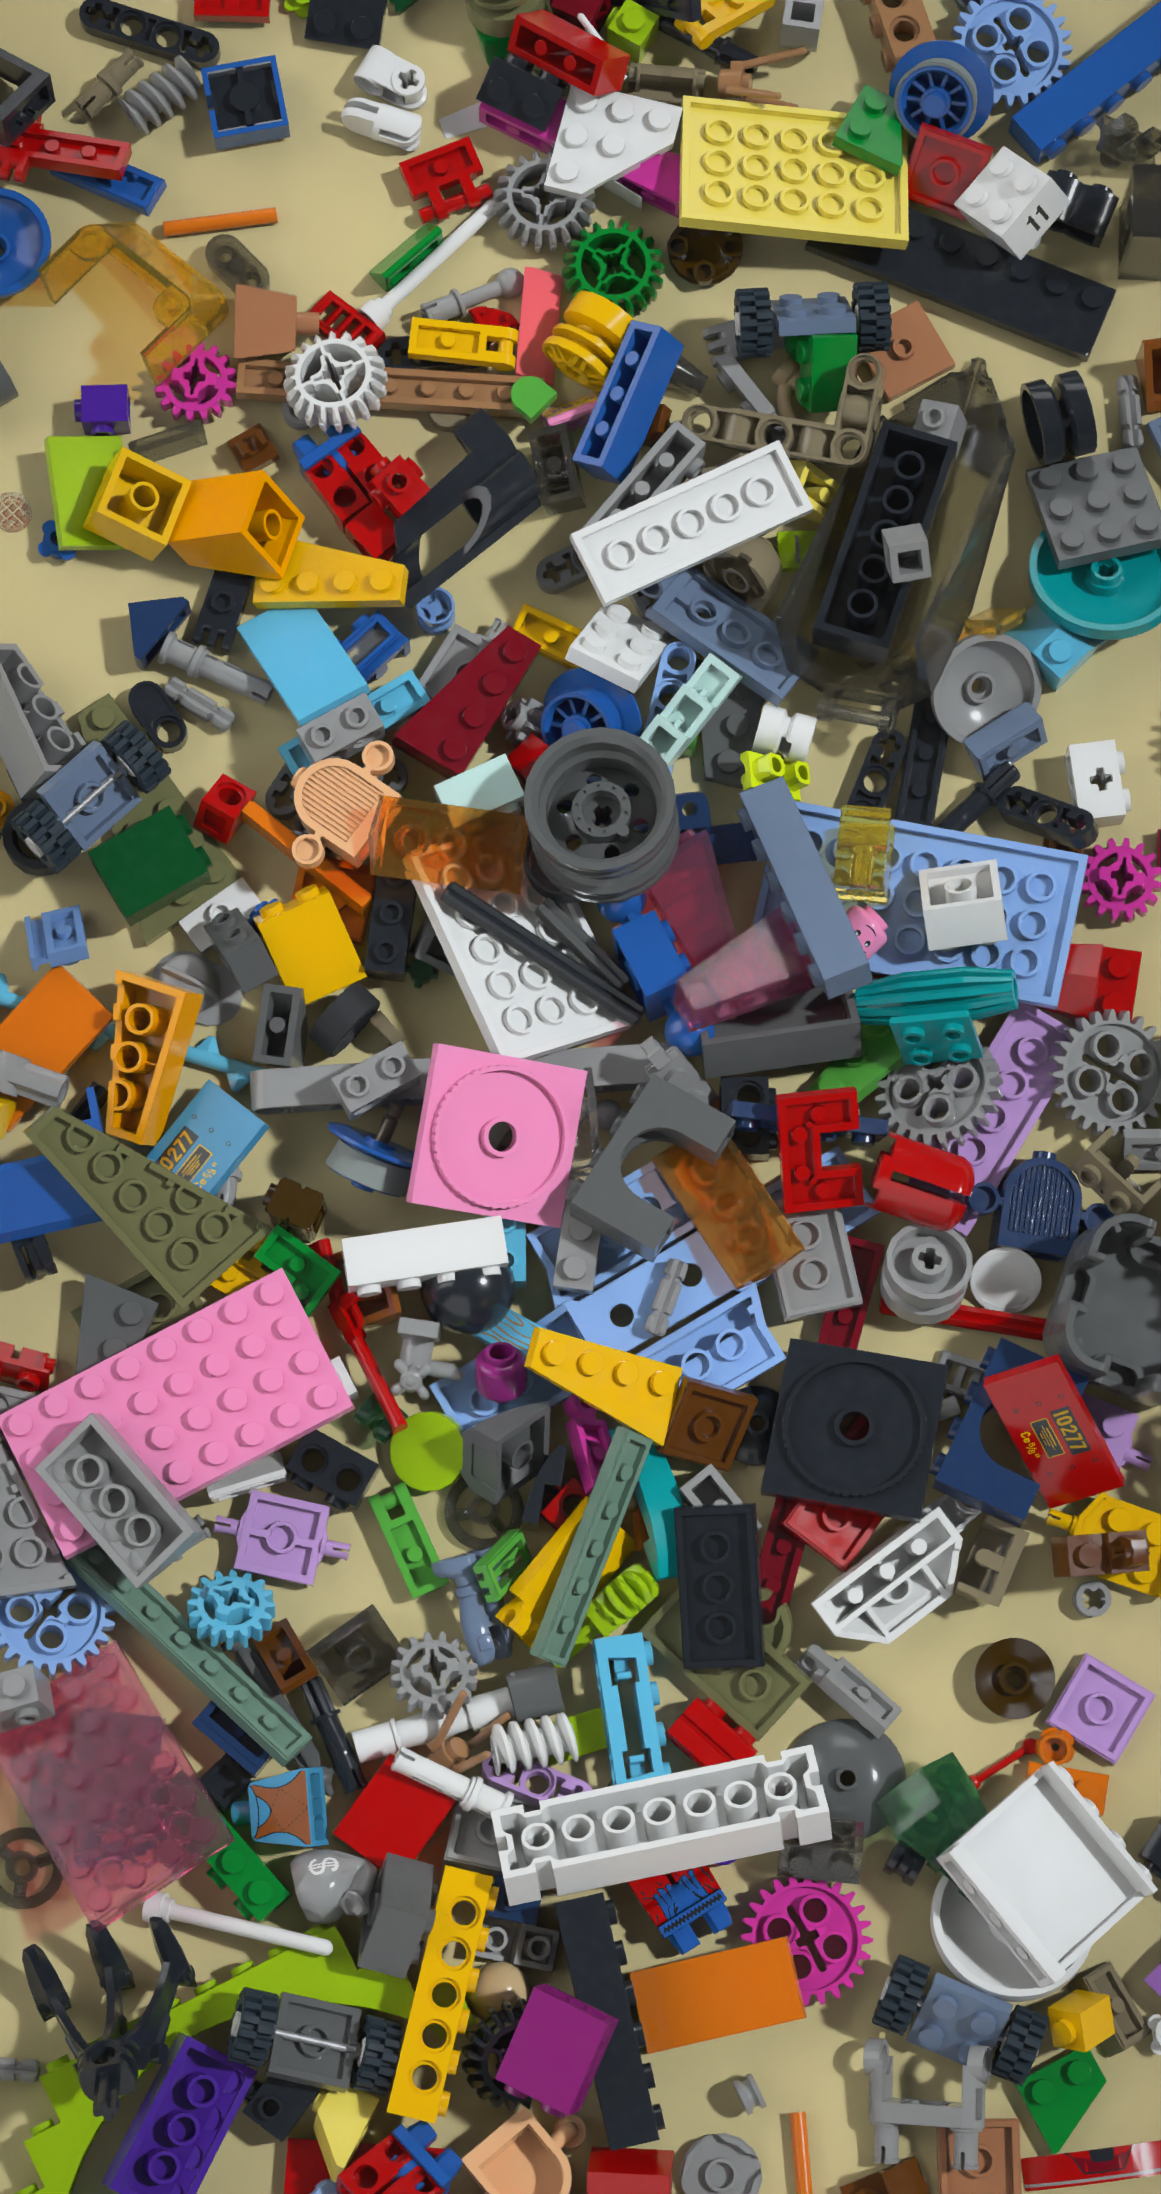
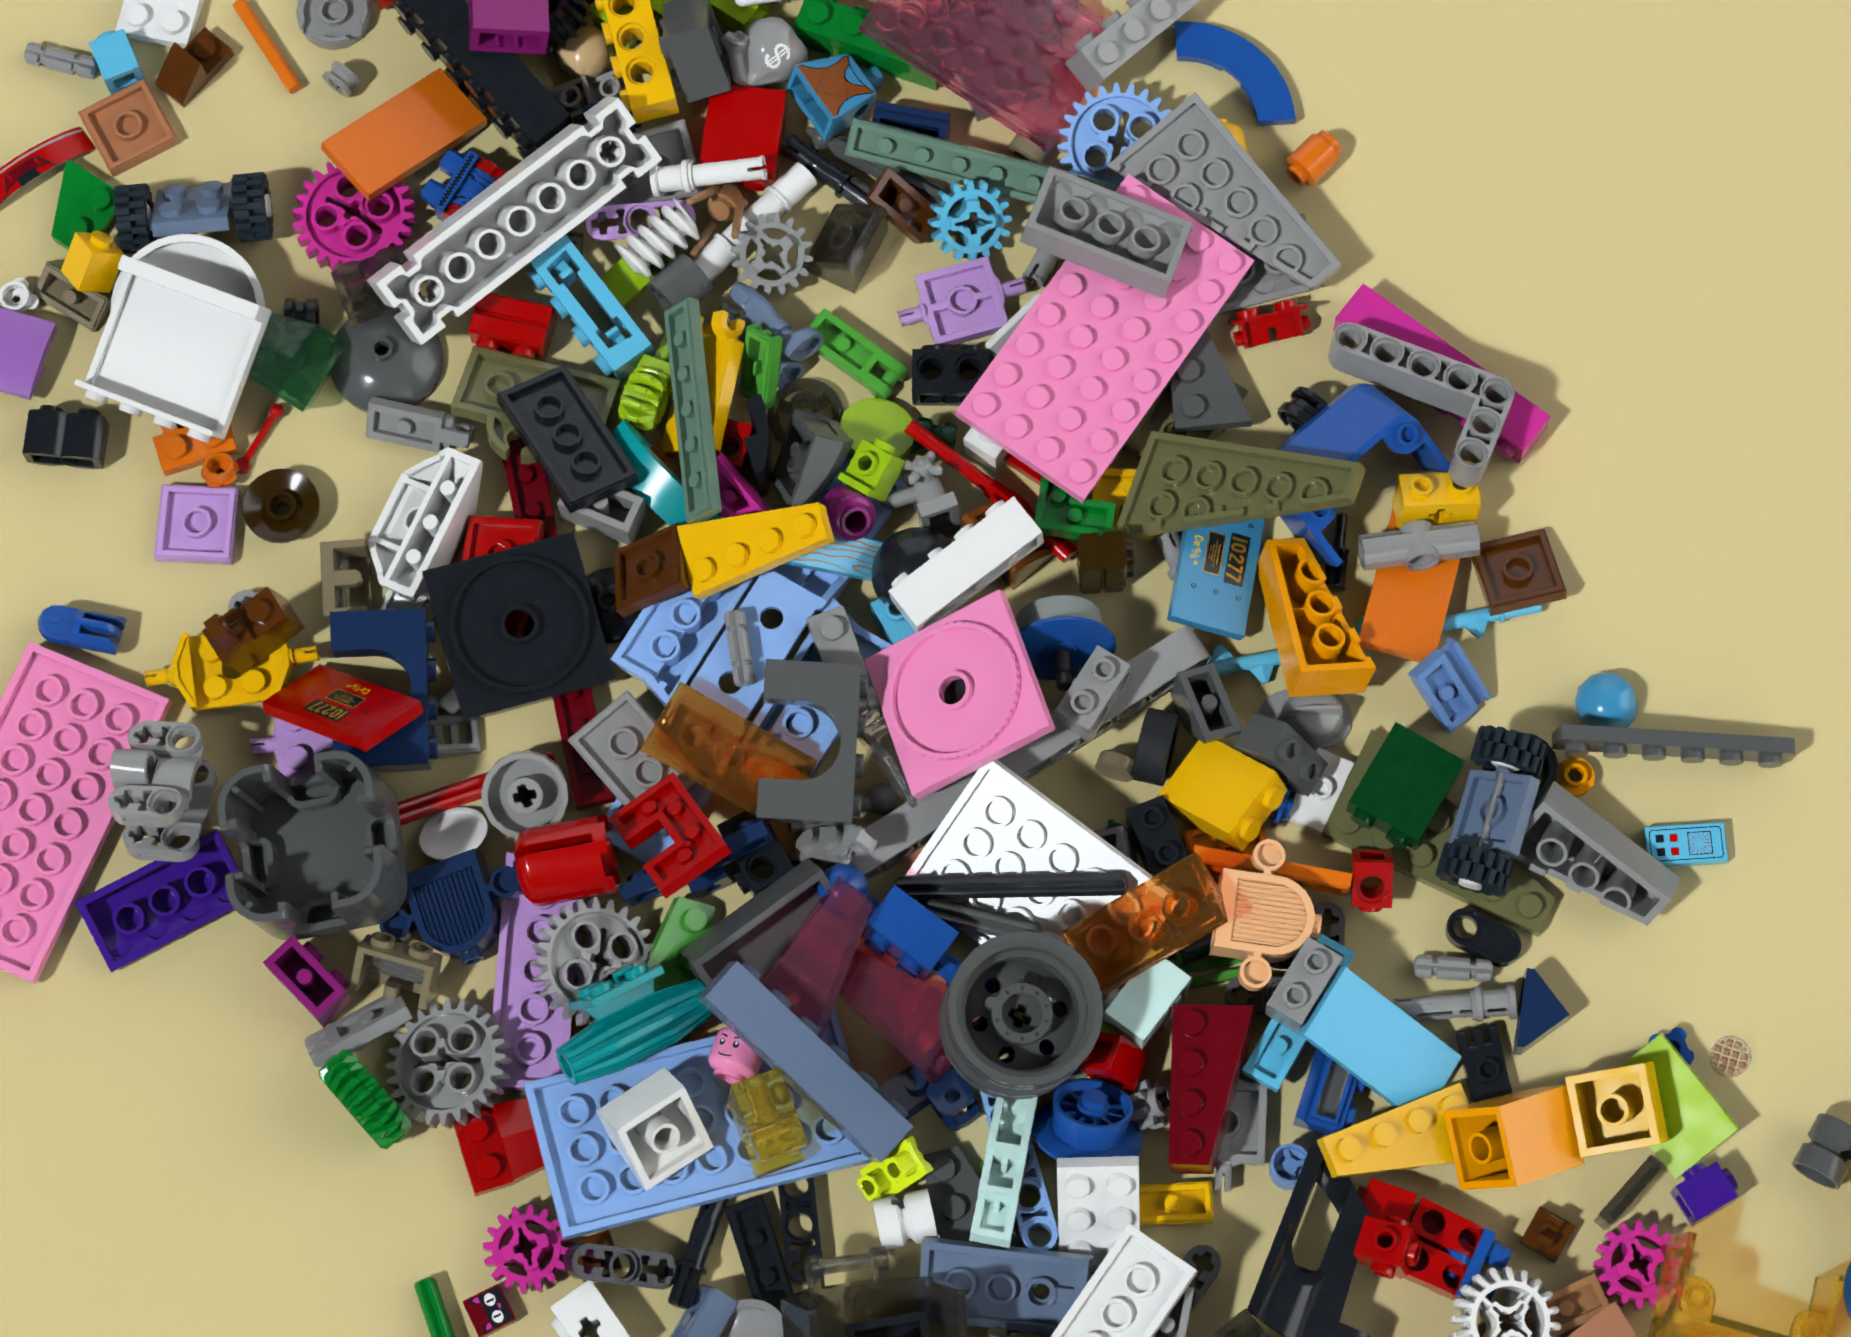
camera: 160 degrees right, 5 degrees down
black tile [197,1753,252,1812] -> none
light grey connector [863,2038,992,2170] -> none
none -> lime brick [837,437,906,503]
none -> dark tan tile [1008,134,1047,164]

